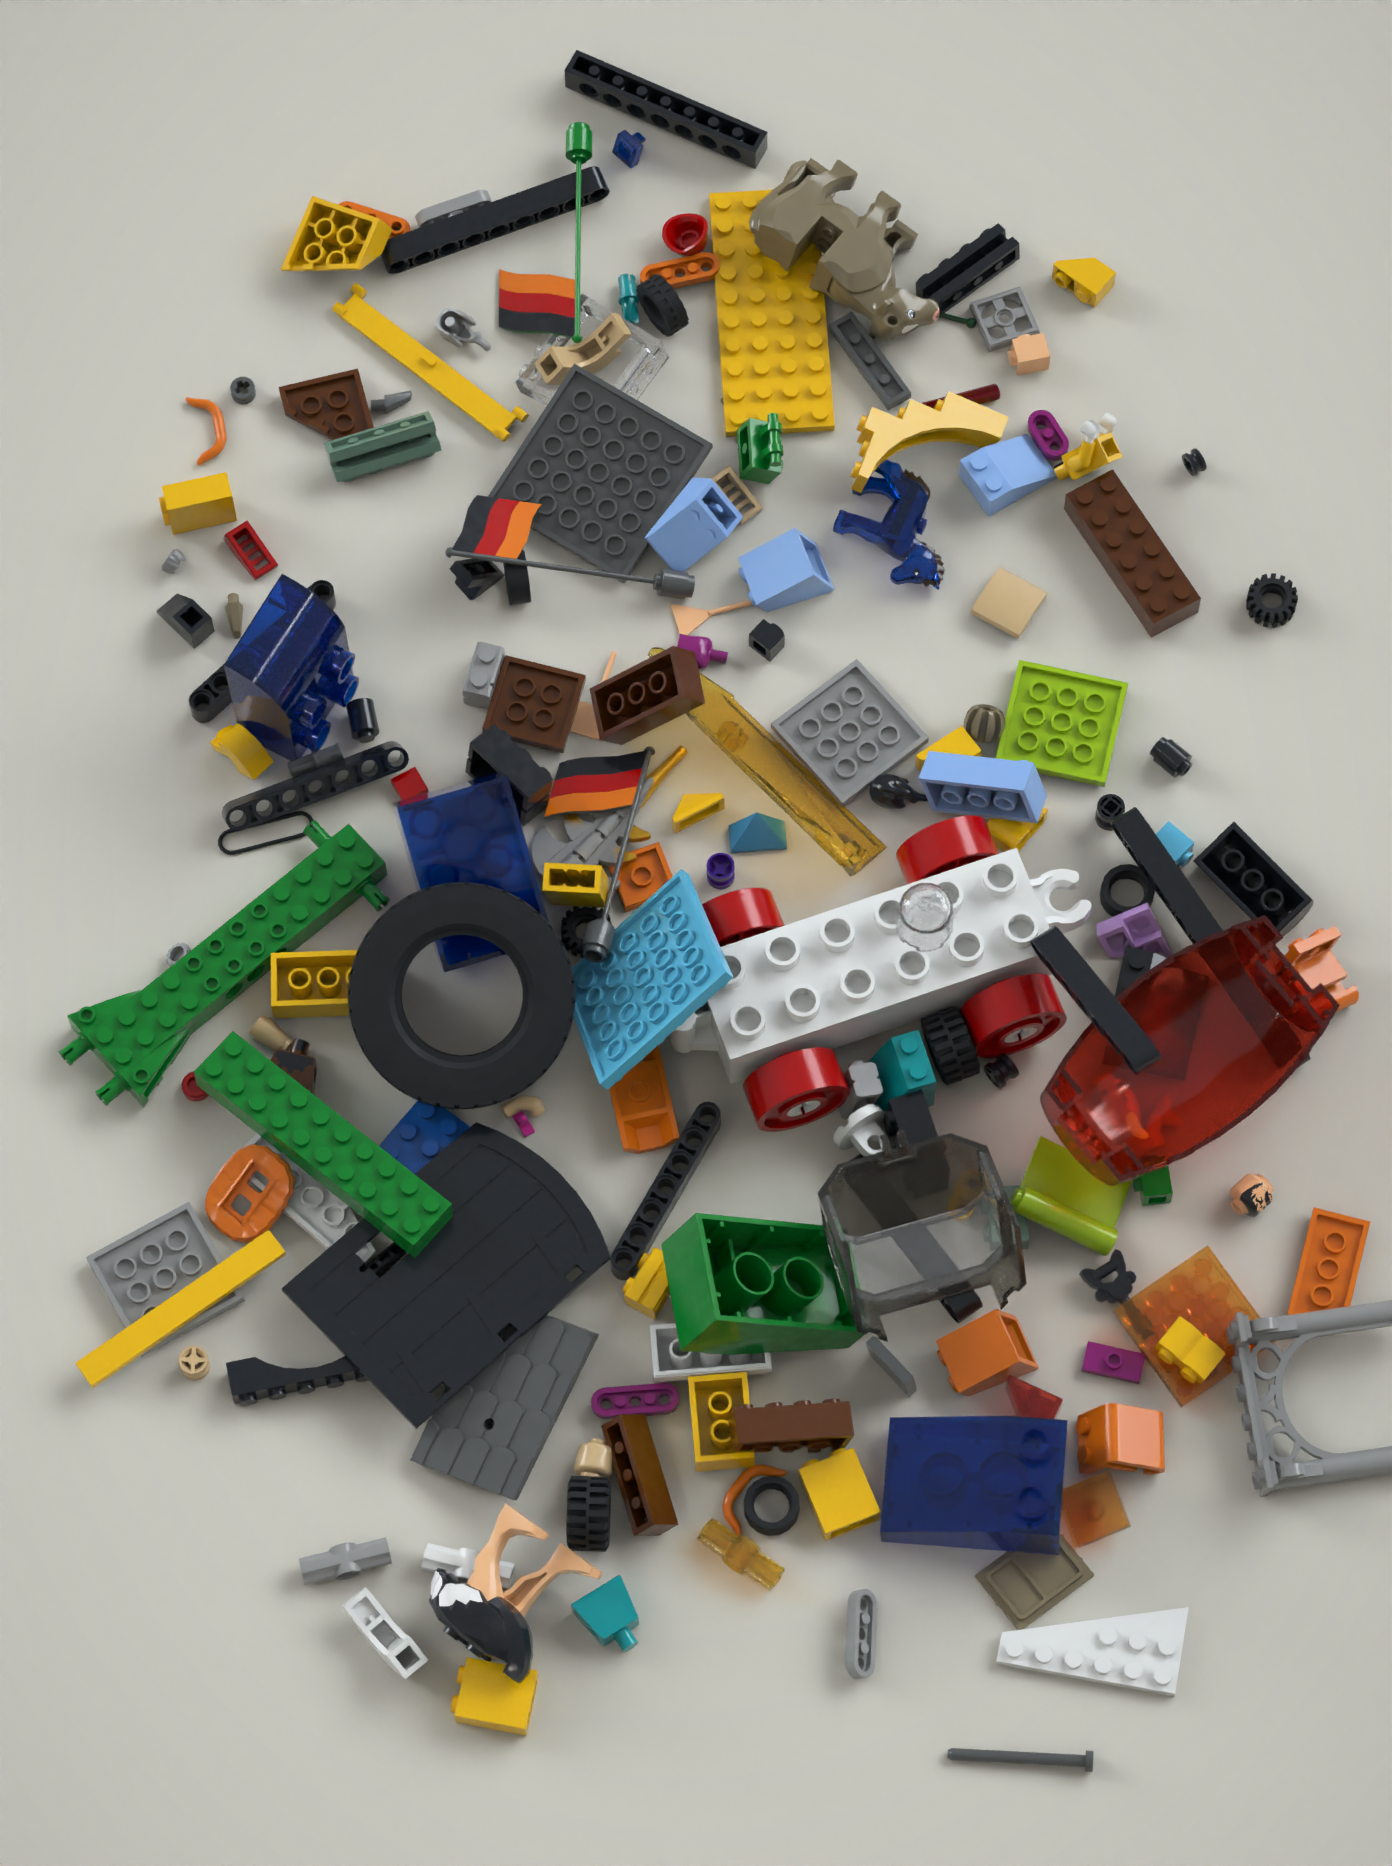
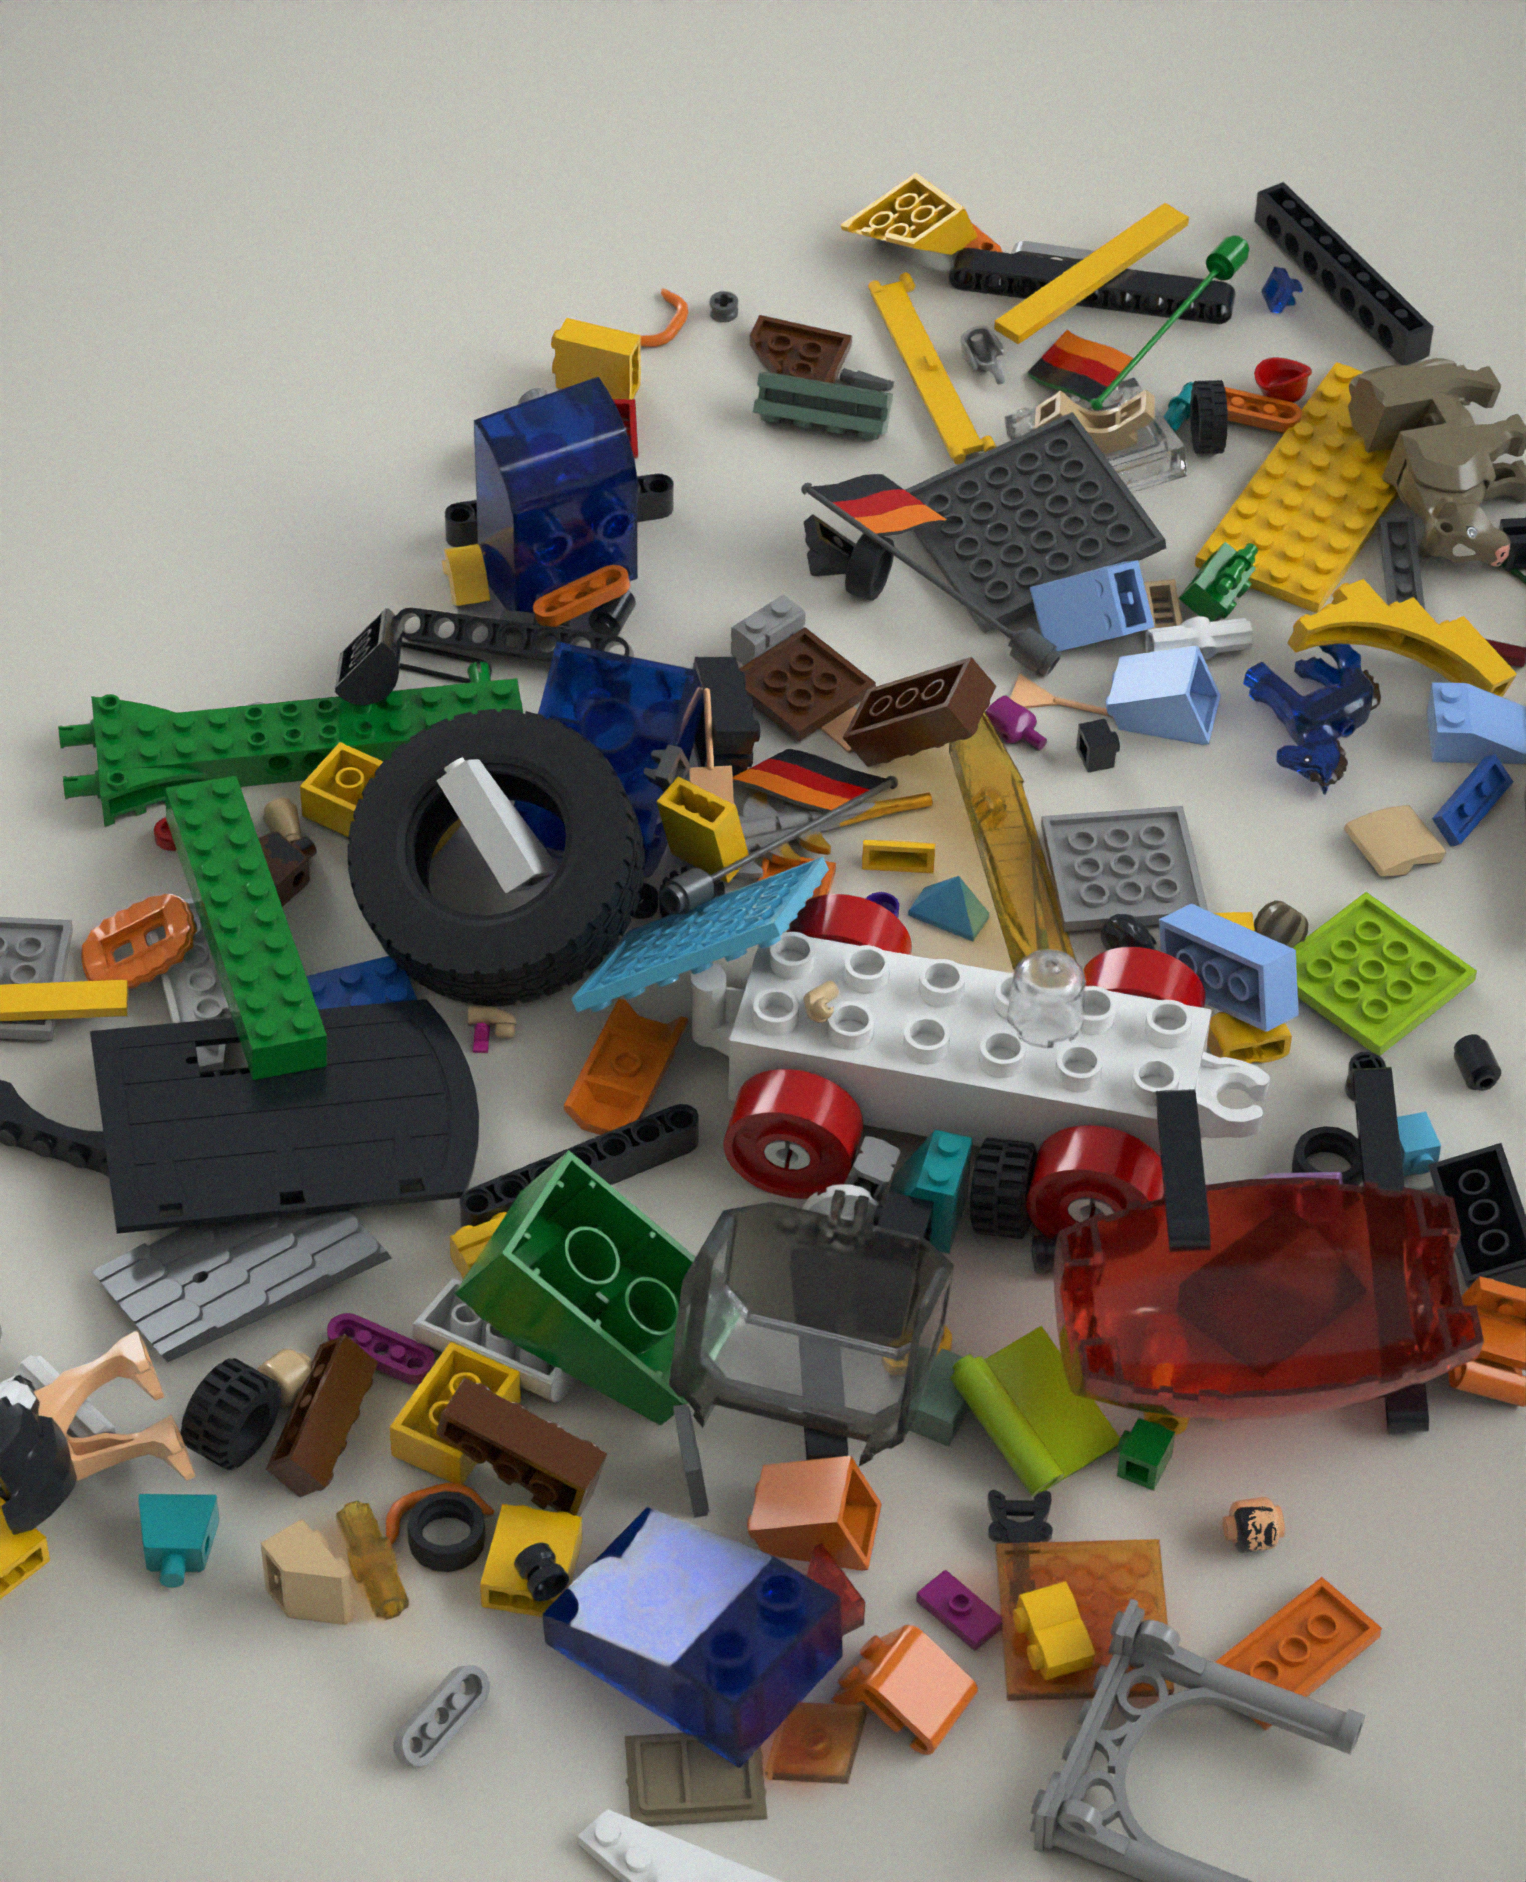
camera: 30 degrees right, 20 degrees down
none -> tan slope [261,1519,354,1625]
none -> black brick [334,608,403,705]
none -> white slope [437,757,559,894]
none -> black wheel [514,1542,569,1601]
none -> orange plate [533,565,630,627]
none -> dark grey tile [644,745,691,793]
none -> light nougat piece [689,688,734,804]
none -> tan arm [803,981,839,1023]
none -> yellow tile [994,203,1189,345]
none -> white piece [1145,616,1253,661]
none -> blue plate [1432,754,1513,847]

